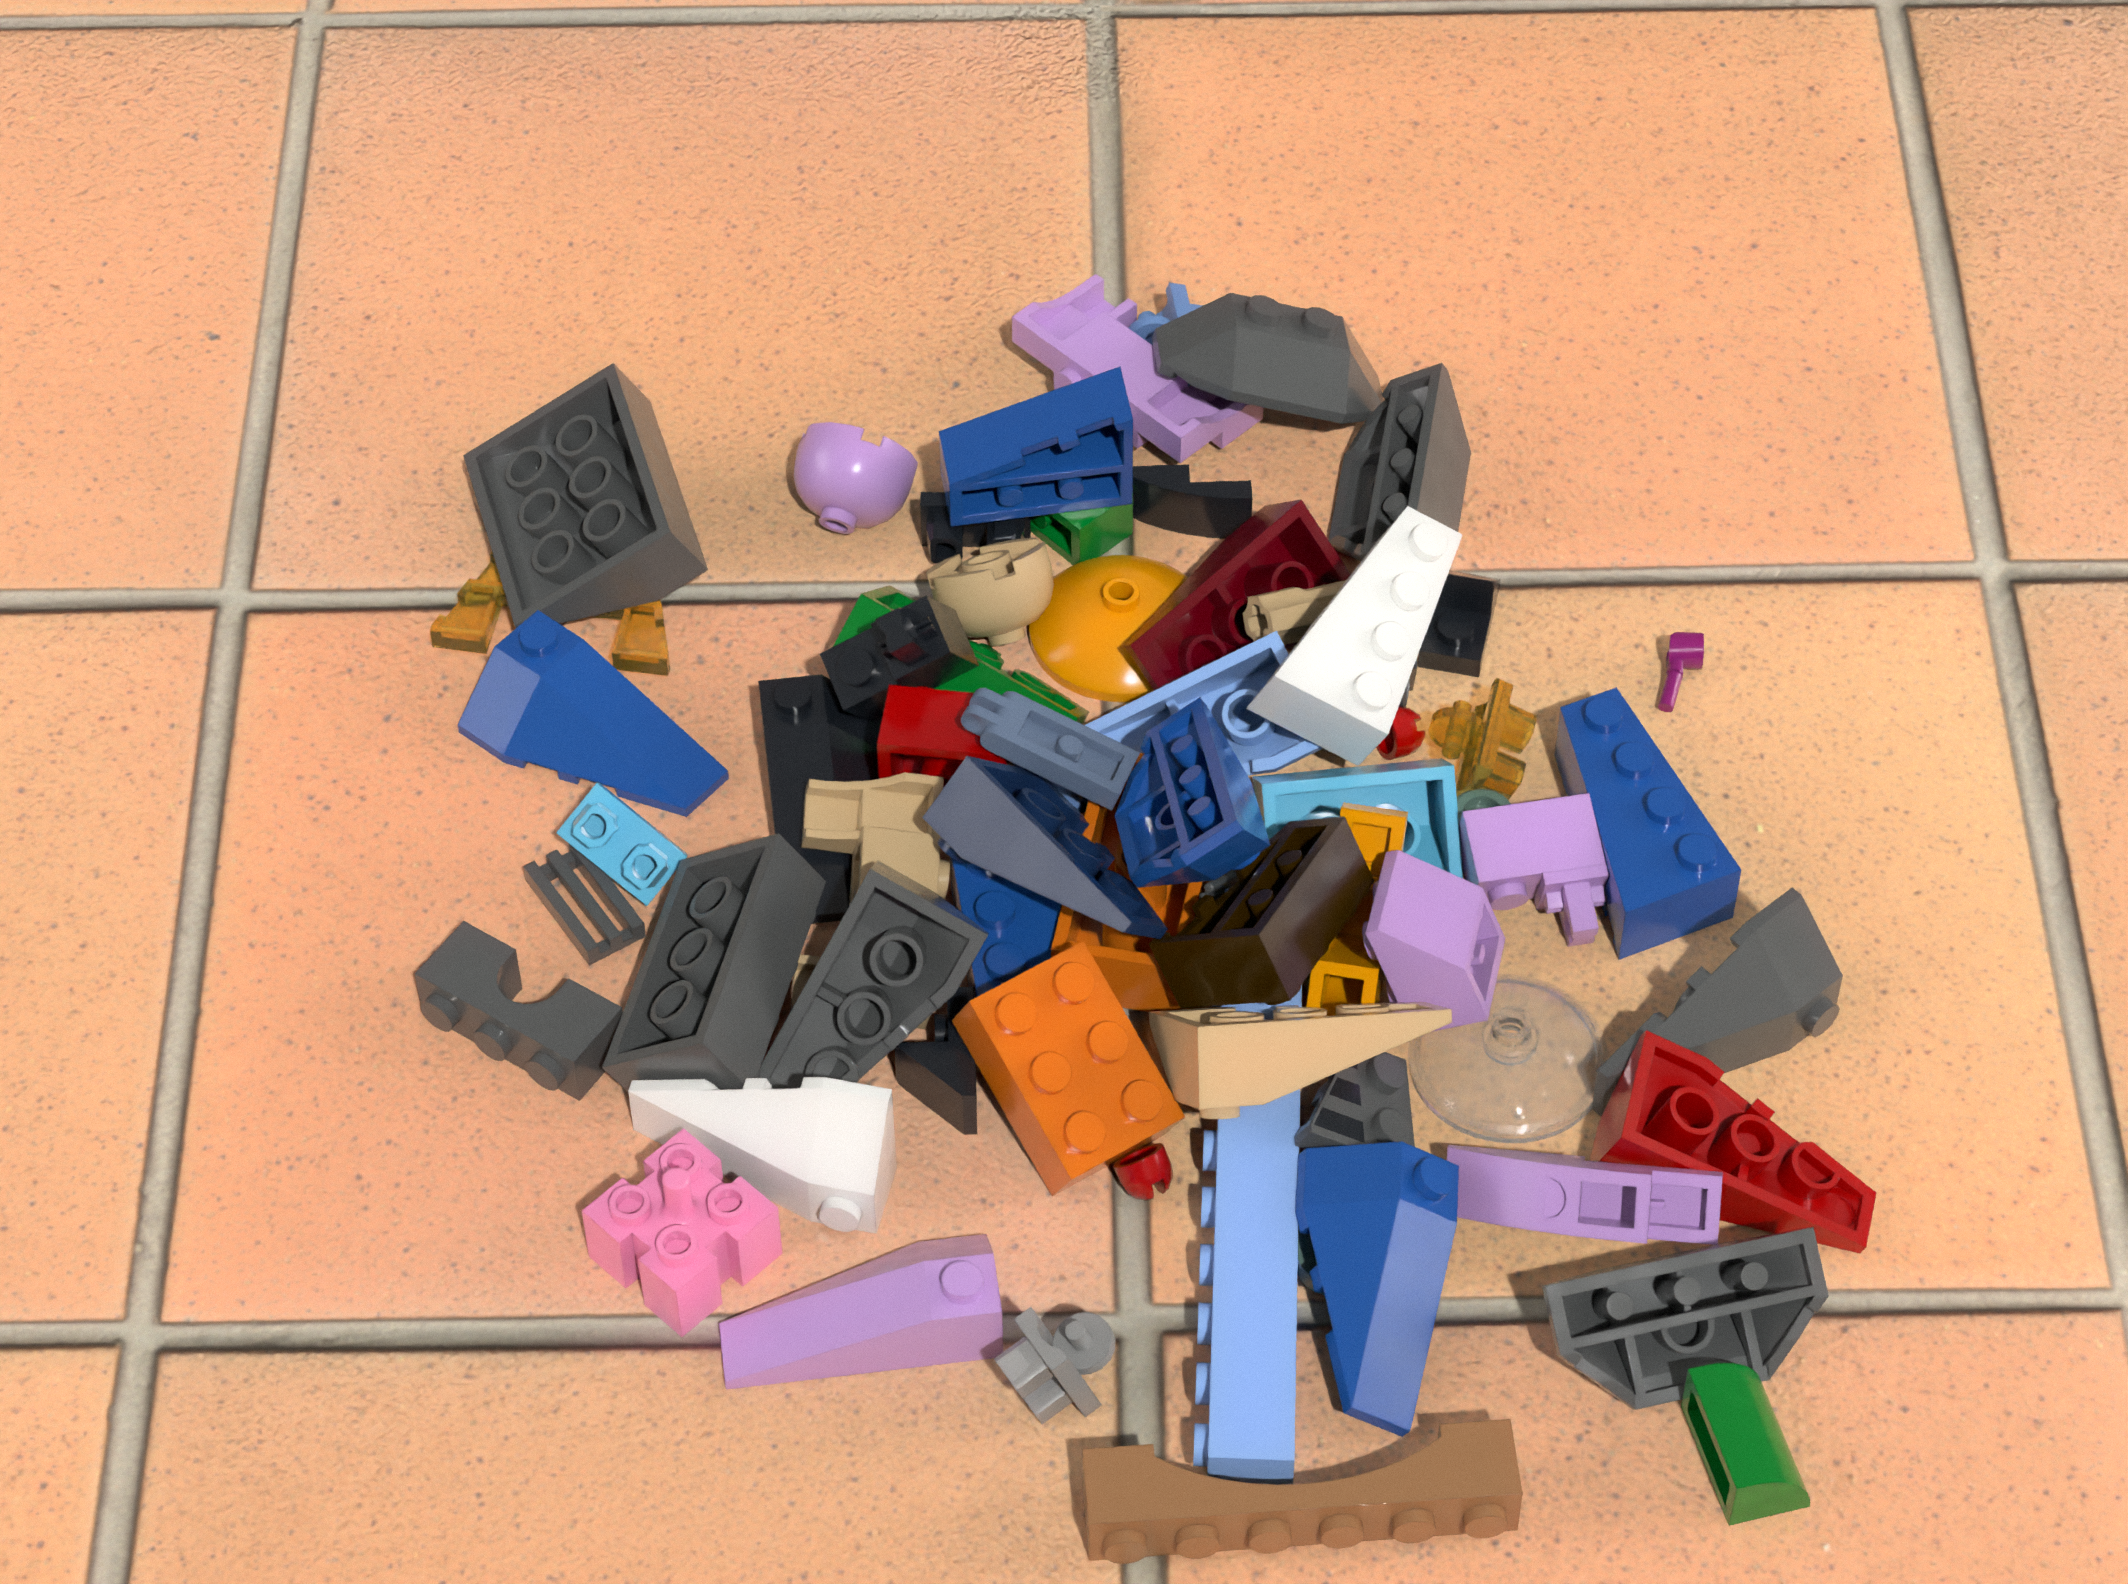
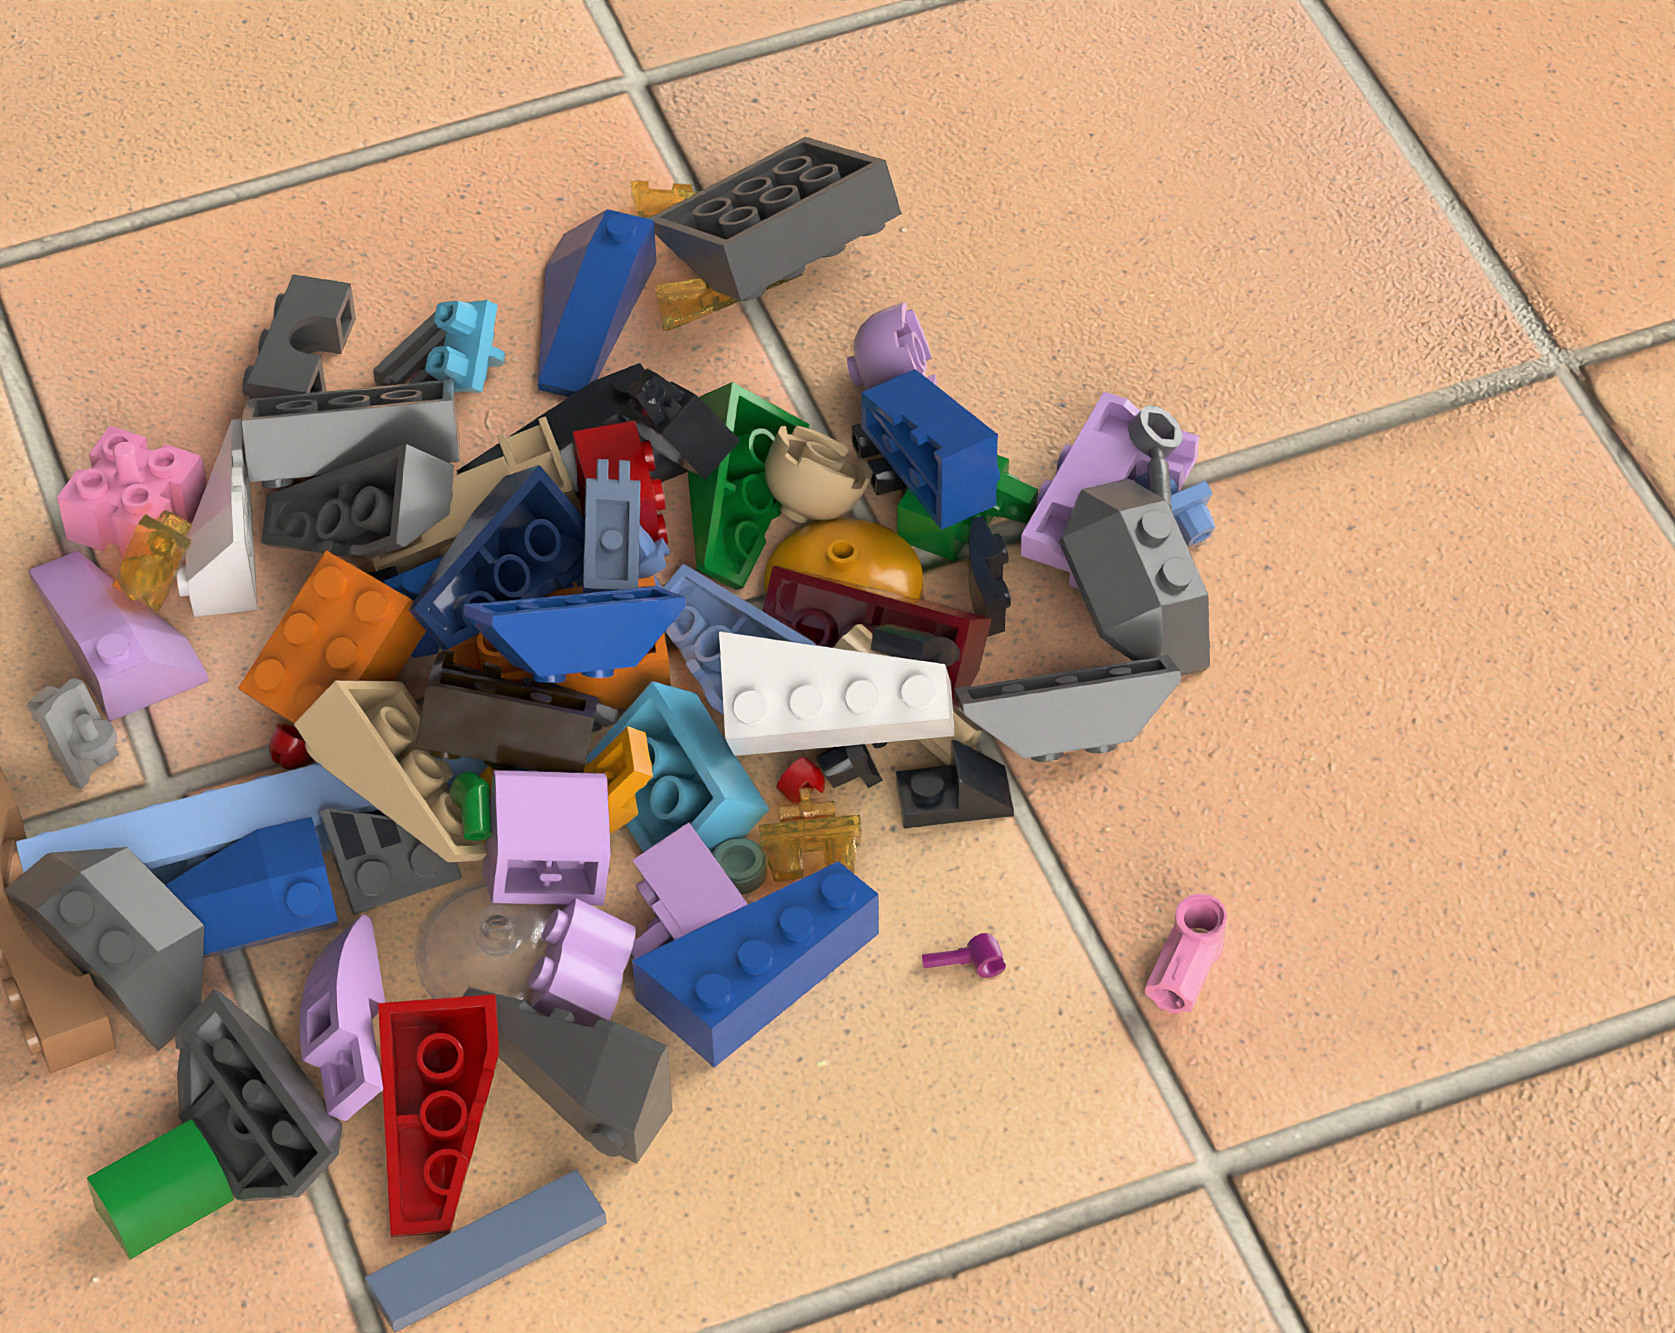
camera: 70 degrees right, 0 degrees up
none -> dark grey wedge [4,847,205,1051]
none -> clear yellow hips [112,510,192,612]
none -> sand blue tile [365,1169,607,1333]
none -> green arm [450,772,492,841]
none -> lavender brick [528,898,636,1027]
none -> black slope [870,624,960,667]
none -> dark grey piece [1128,405,1183,511]
none -> bright pink piece [1145,894,1227,1014]

